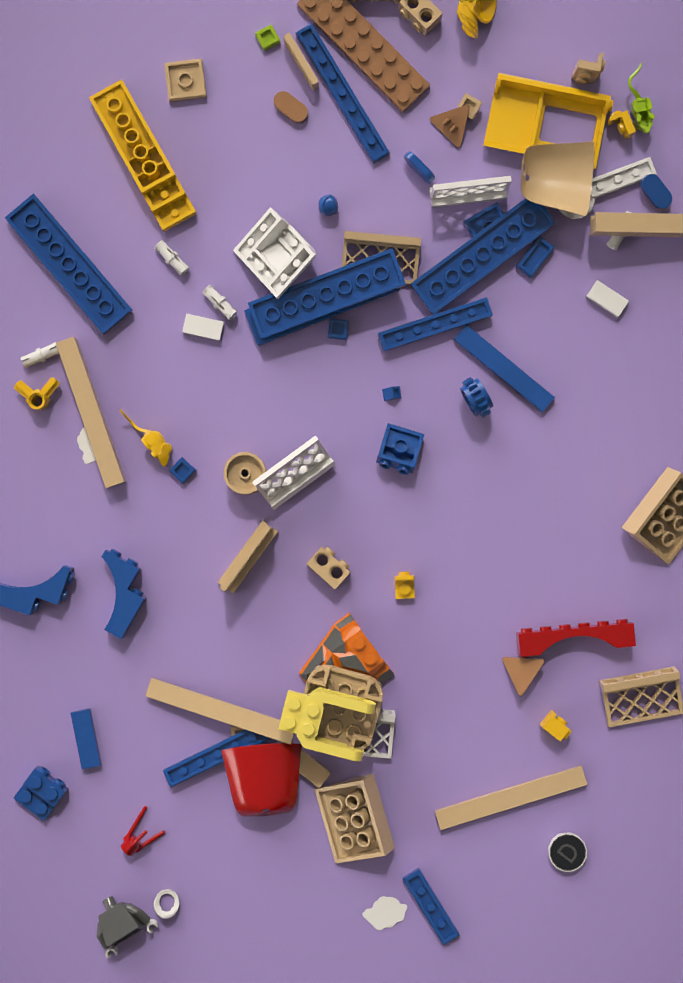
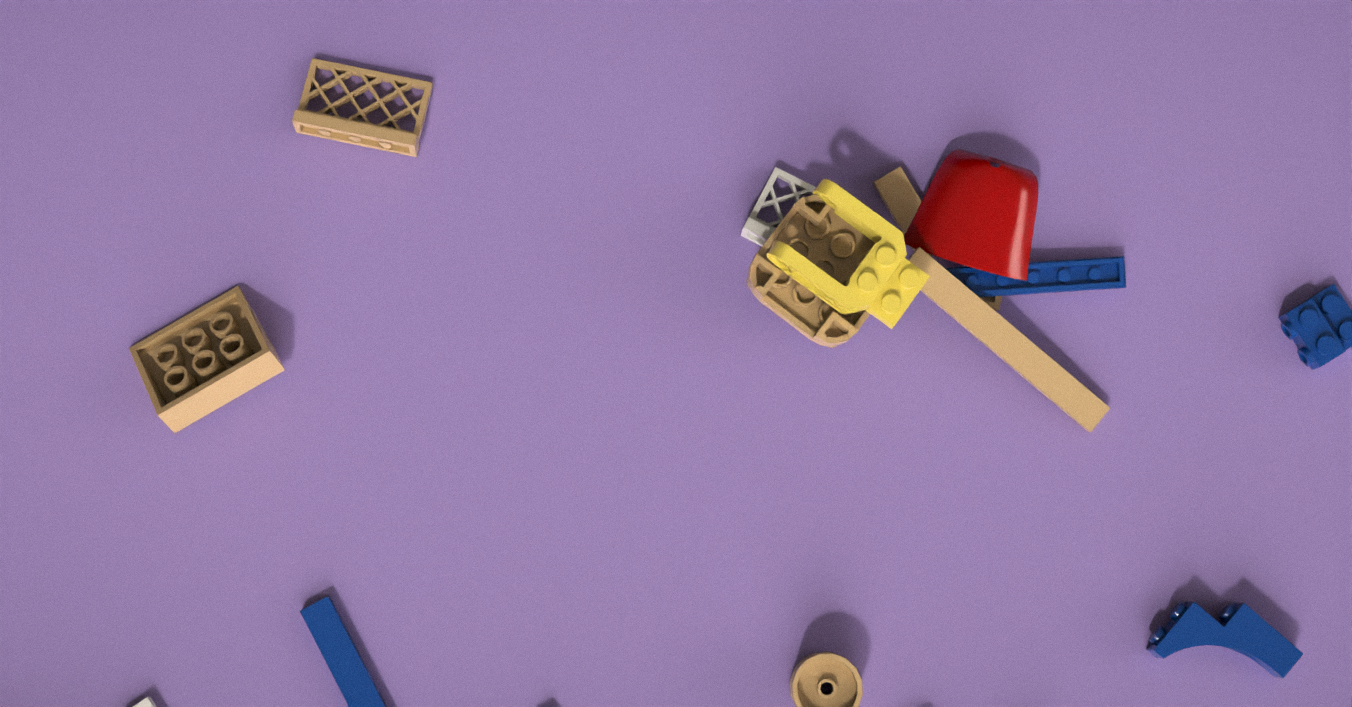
camera: 160 degrees left, 5 degrees down
blue tile [70,708,102,769] -> none
dark grey torso [97,896,158,958] -> none
blue arch [101,549,146,639] -> none
red plant [121,806,165,856] -> none
white piece [154,889,179,919] -> none
tan fence [218,520,278,594] -> none
white fence [252,436,336,510] -> none
orange wedge [299,612,394,684] -> none
tan brick [307,546,350,589] -> none
tan slope [314,773,395,863] -> none
blue plate [376,423,424,475] -> none
yellow bracket [394,571,415,599] -> none
tan tile [434,765,588,830] -> none
blue gear [460,377,493,418] -> none
medium nougat piece [502,657,545,696] -> none
red arch [516,619,636,657] -> none
yellow brick [539,710,571,742] -> none

